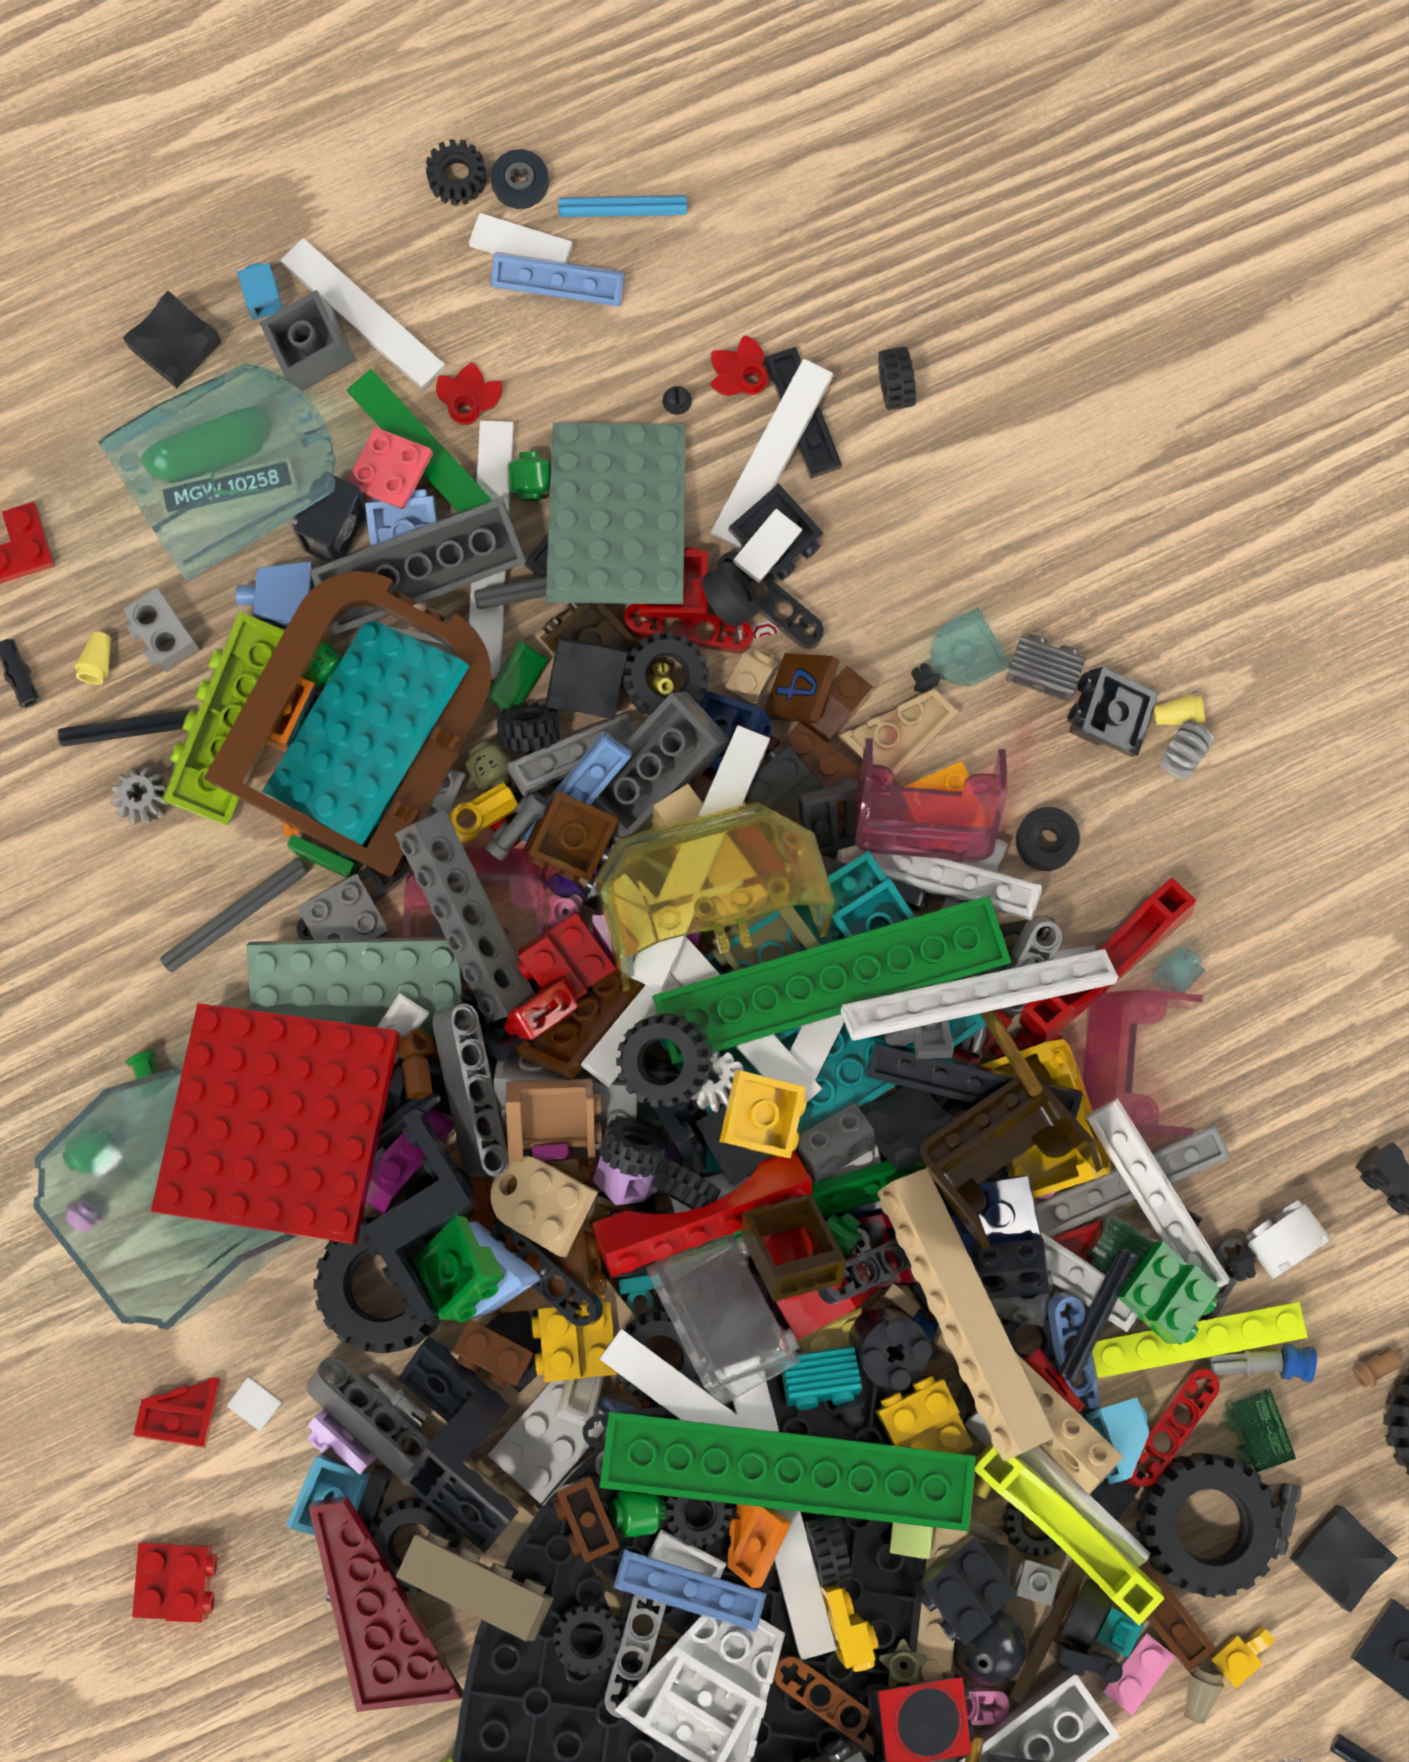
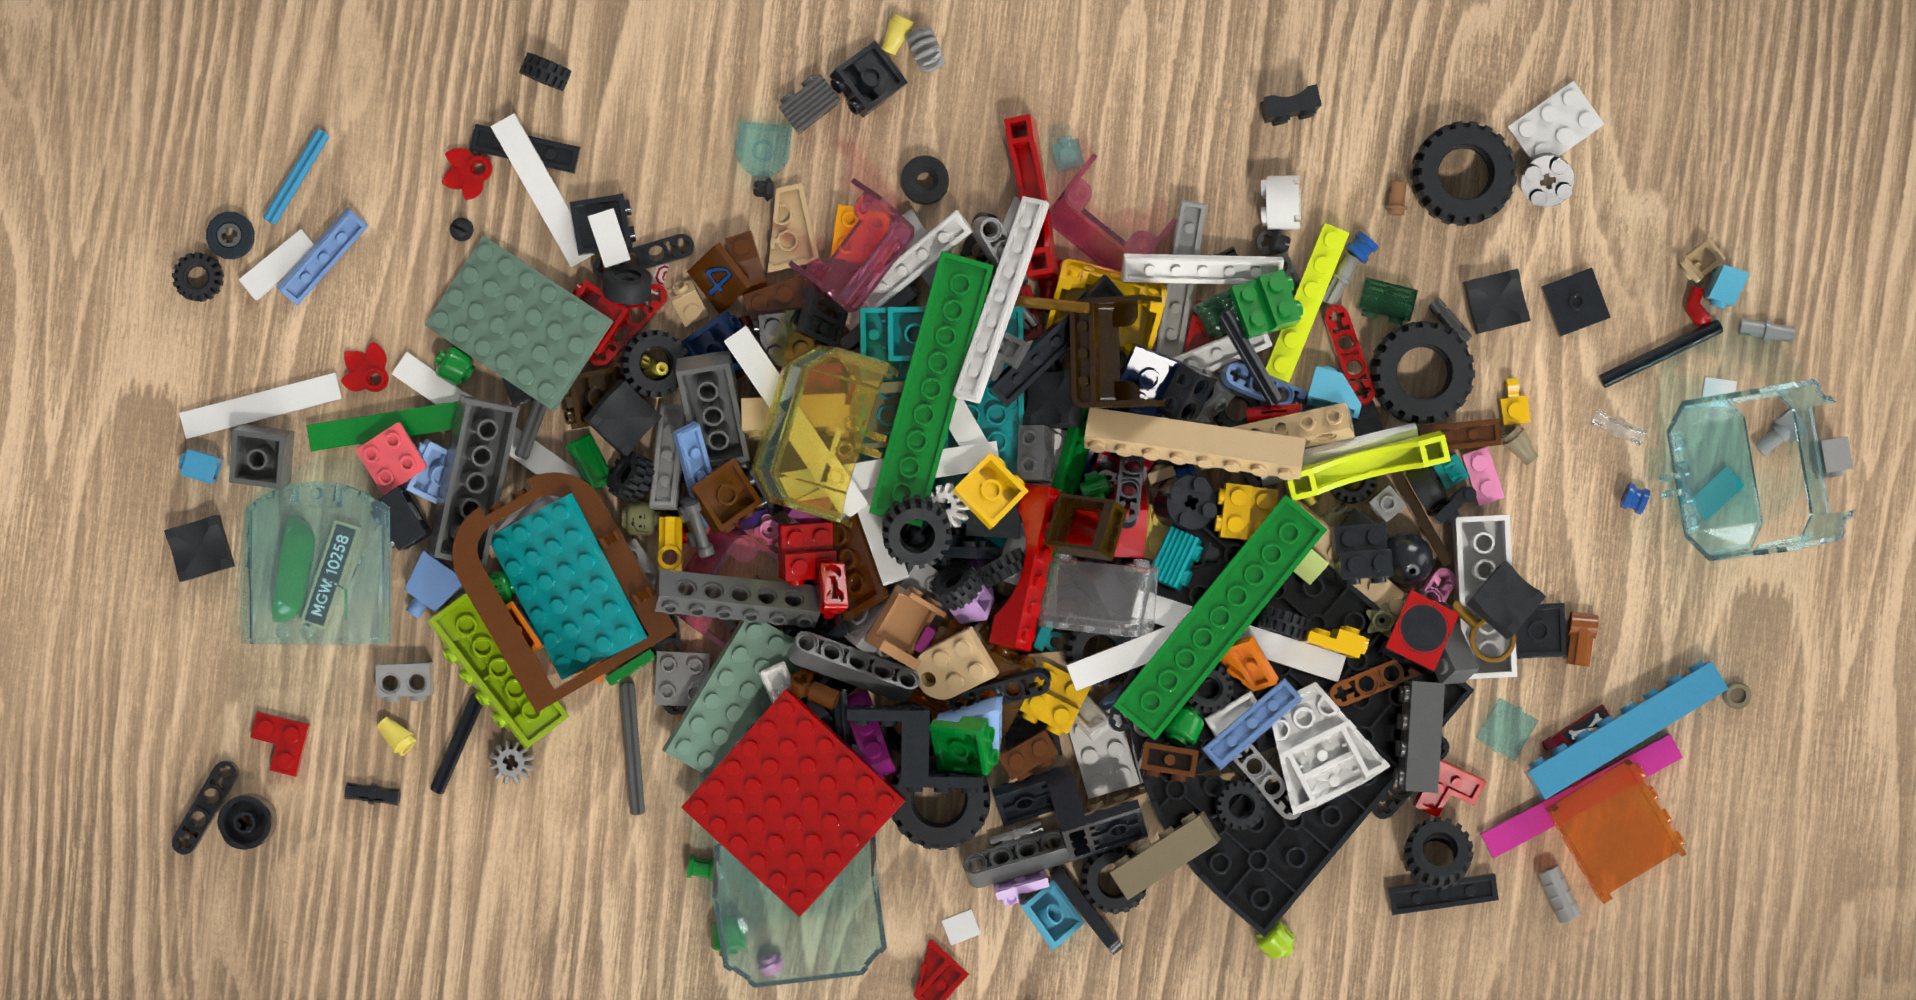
camera: 55 degrees left, 10 degrees up
dark red wing [309,1496,463,1712] -> none

